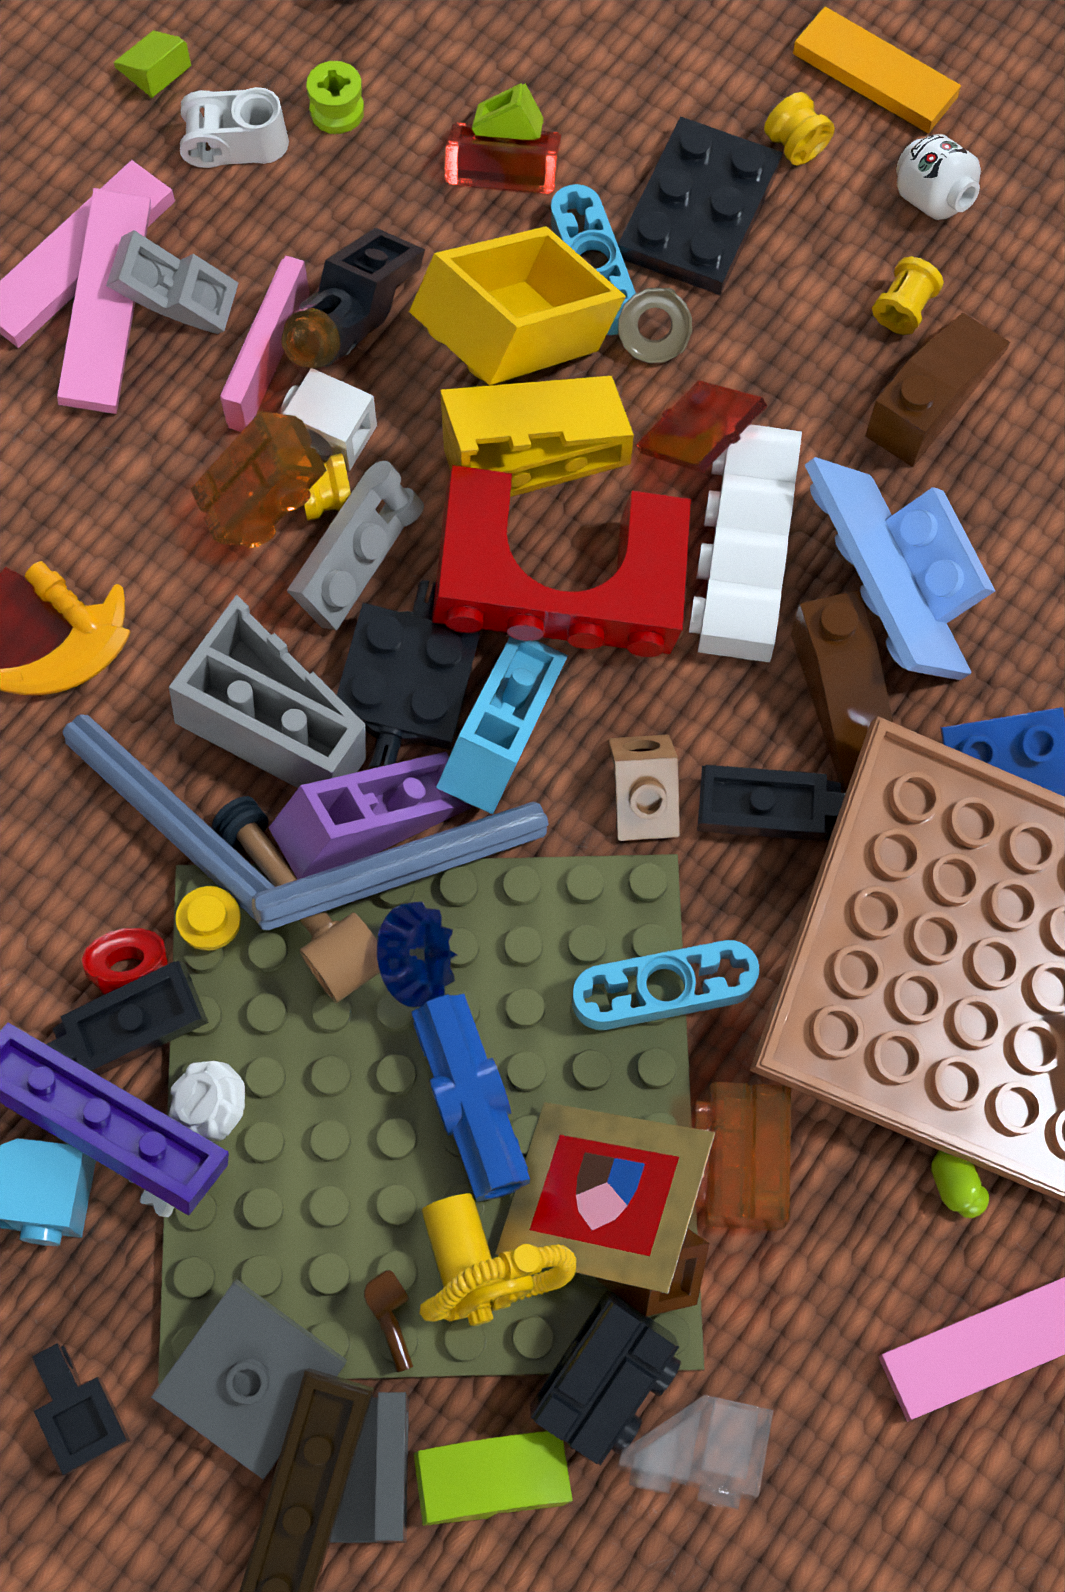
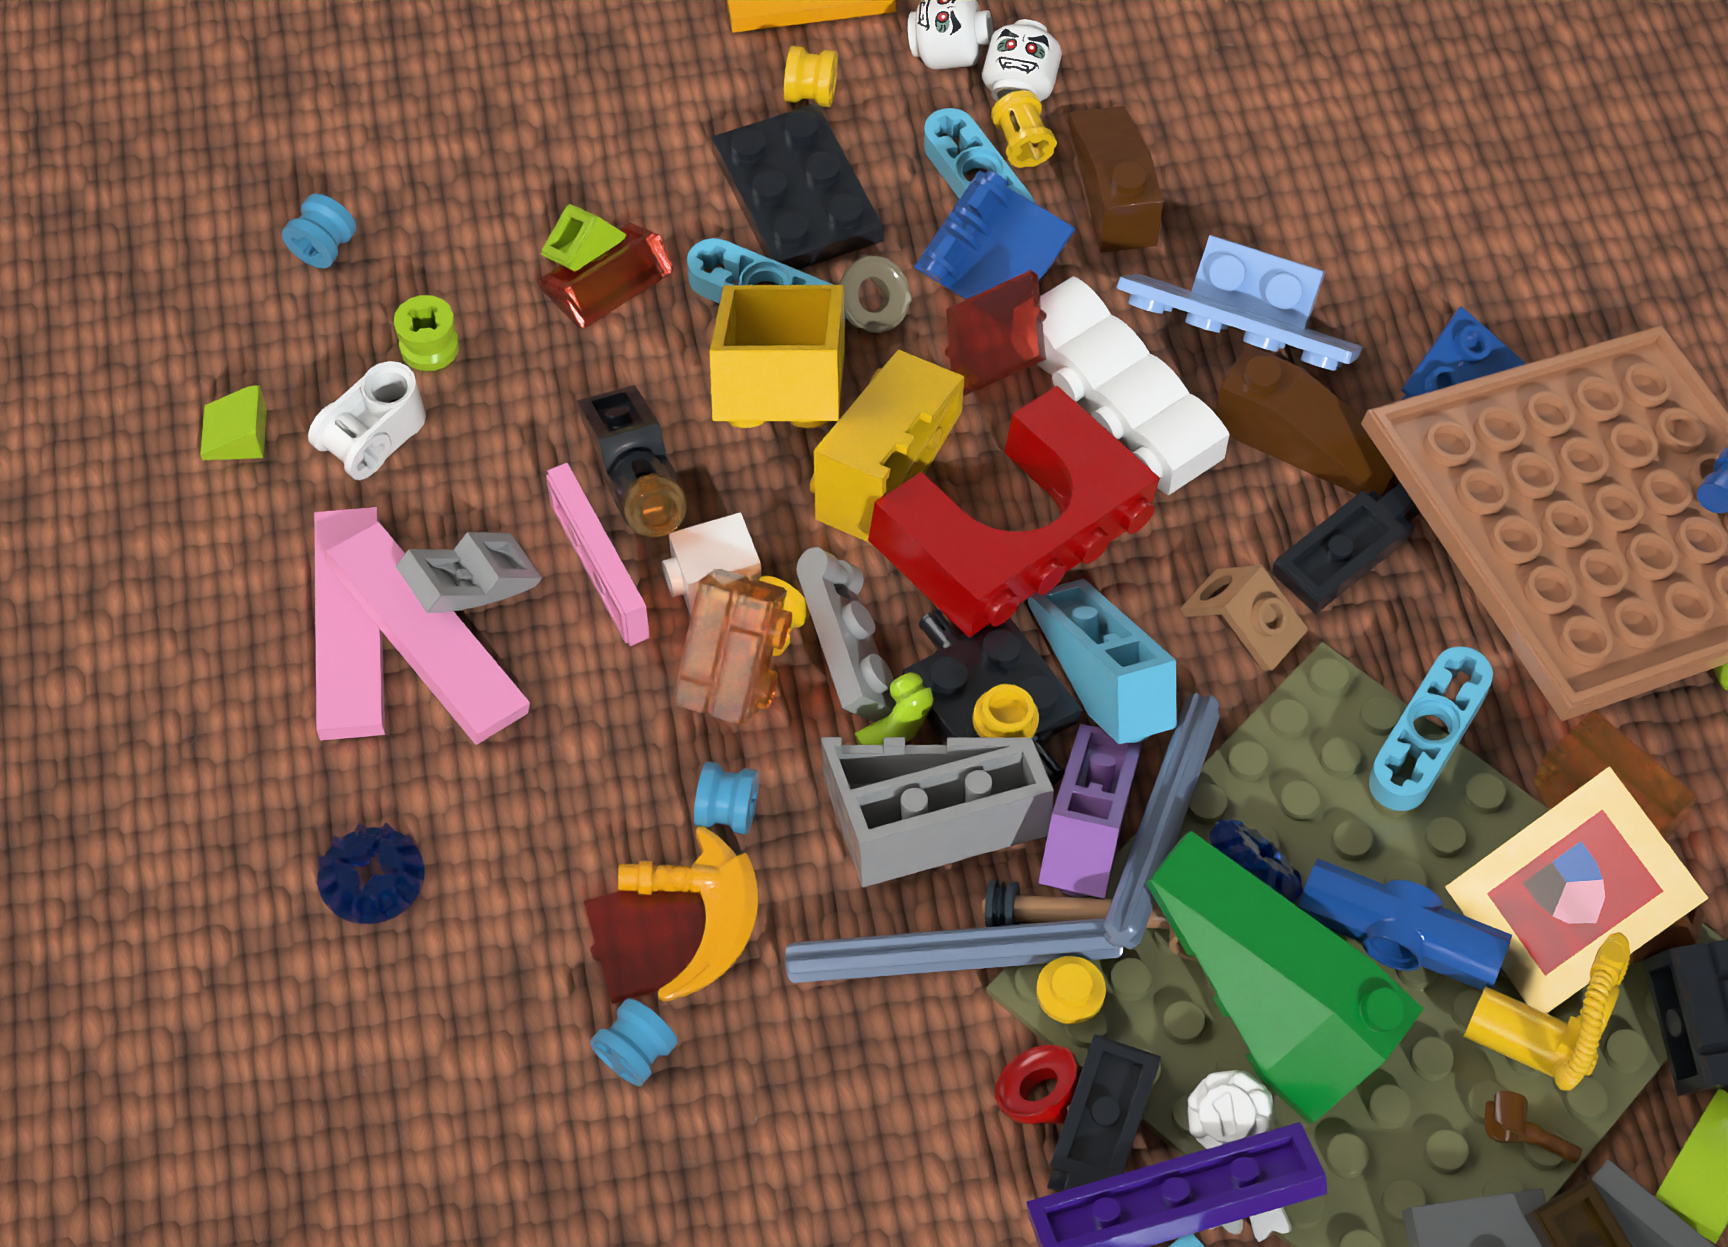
camera: 45 degrees left, 10 degrees down
none -> dark azure wheel [694,761,759,835]
none -> lime arm [854,672,933,745]
none -> blue hinge [914,170,1076,327]
none -> medium azure beam [924,108,1035,203]
none -> yellow plate [972,684,1039,738]
none -> white head [982,19,1062,102]
none -> green wedge [1145,831,1424,1124]

